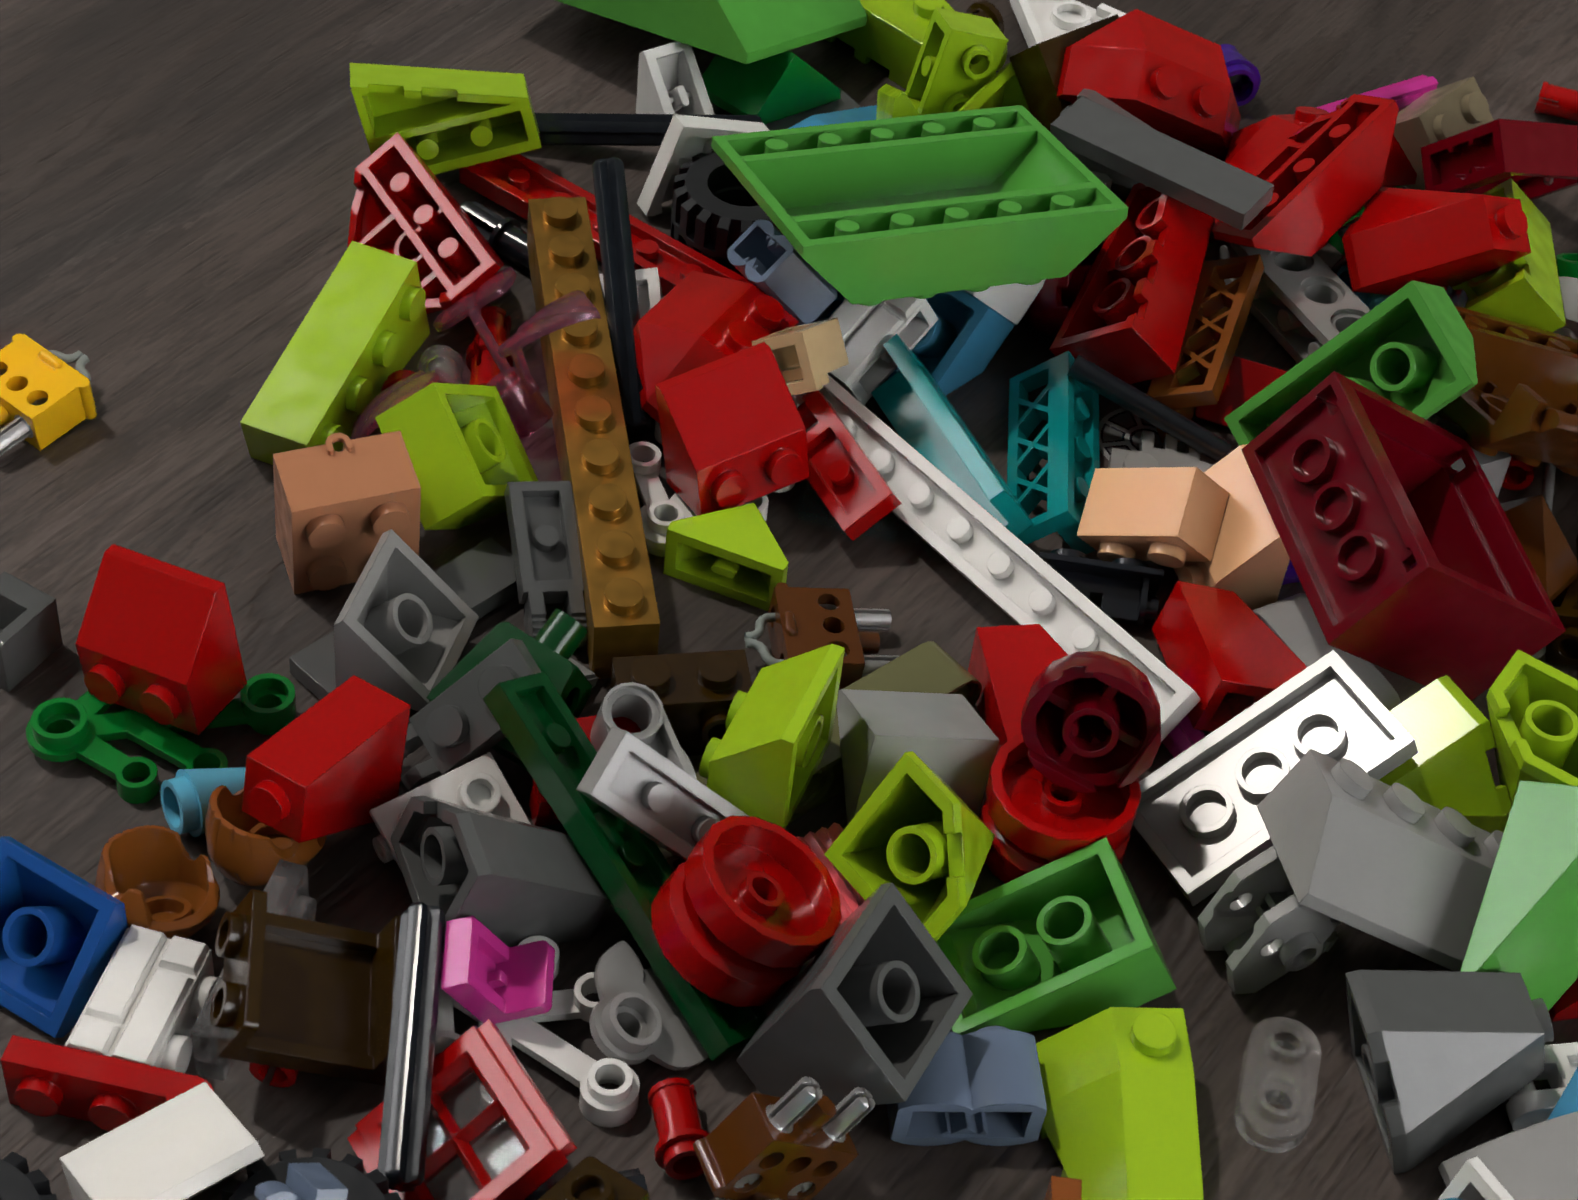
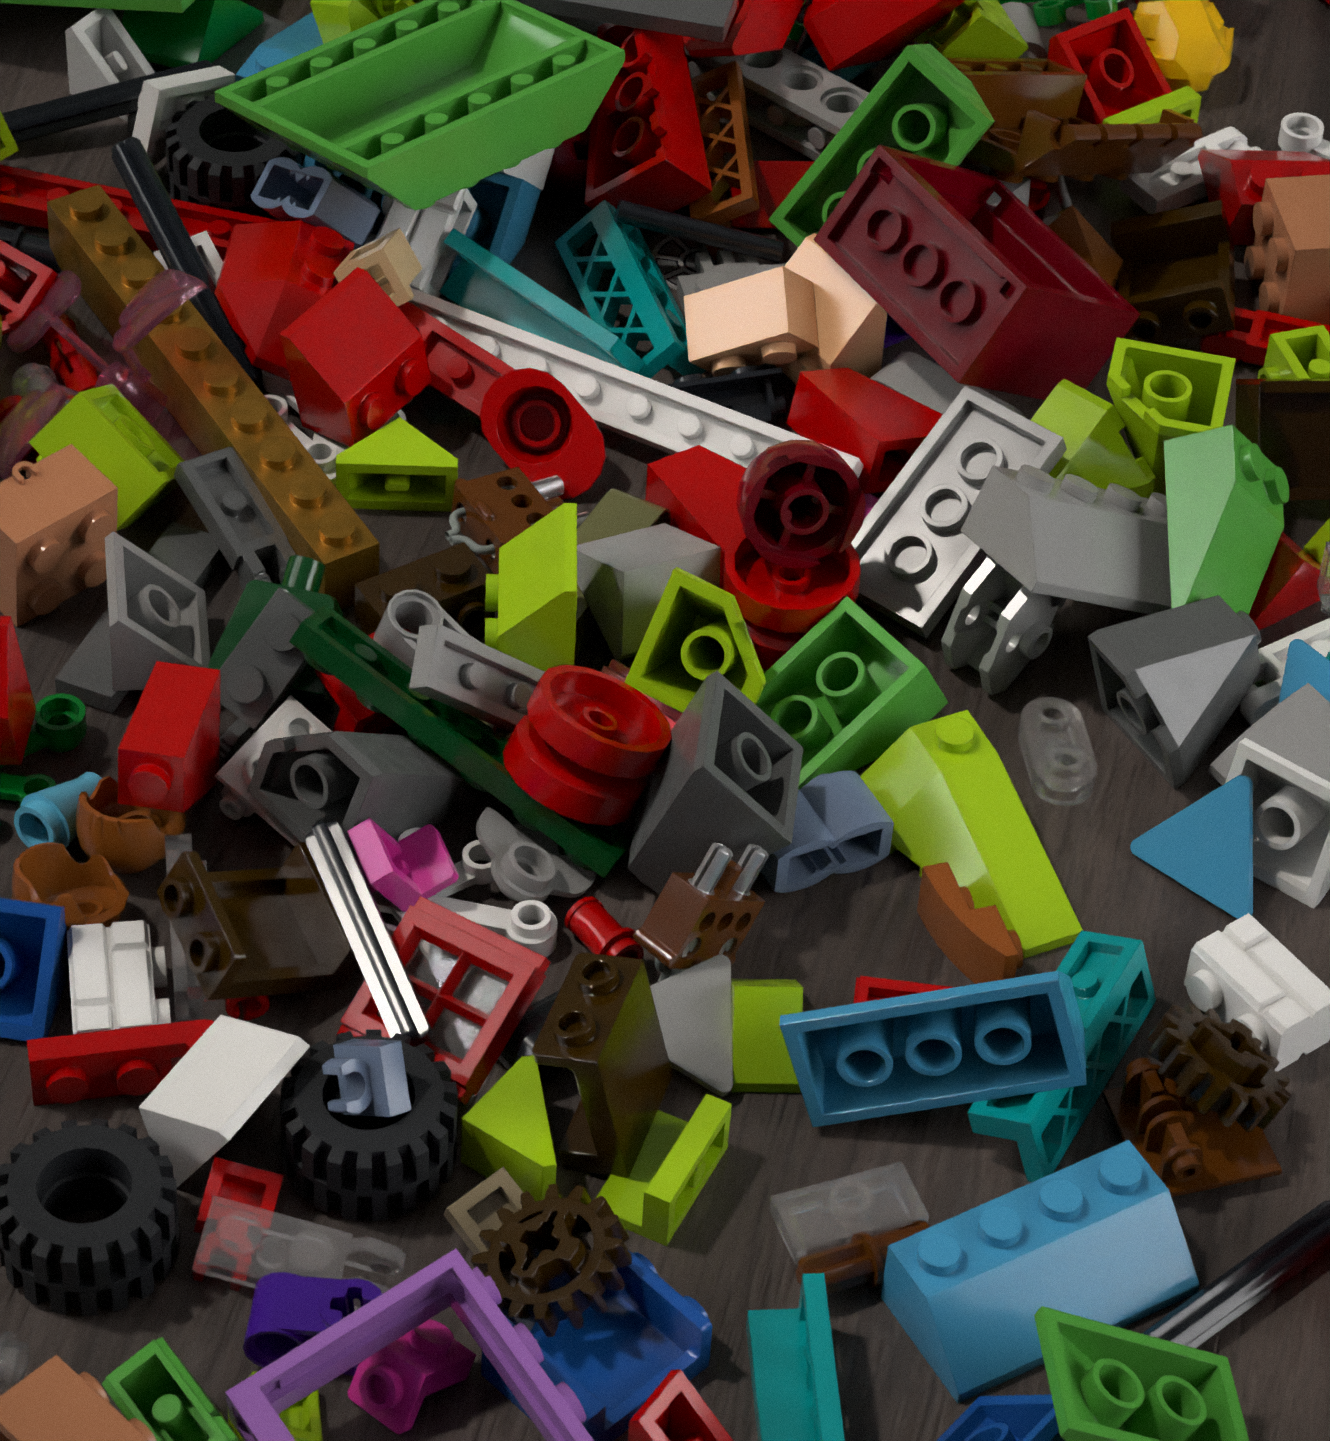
camera: 20 degrees left, 0 degrees up
none -> red piece [480,368,606,500]

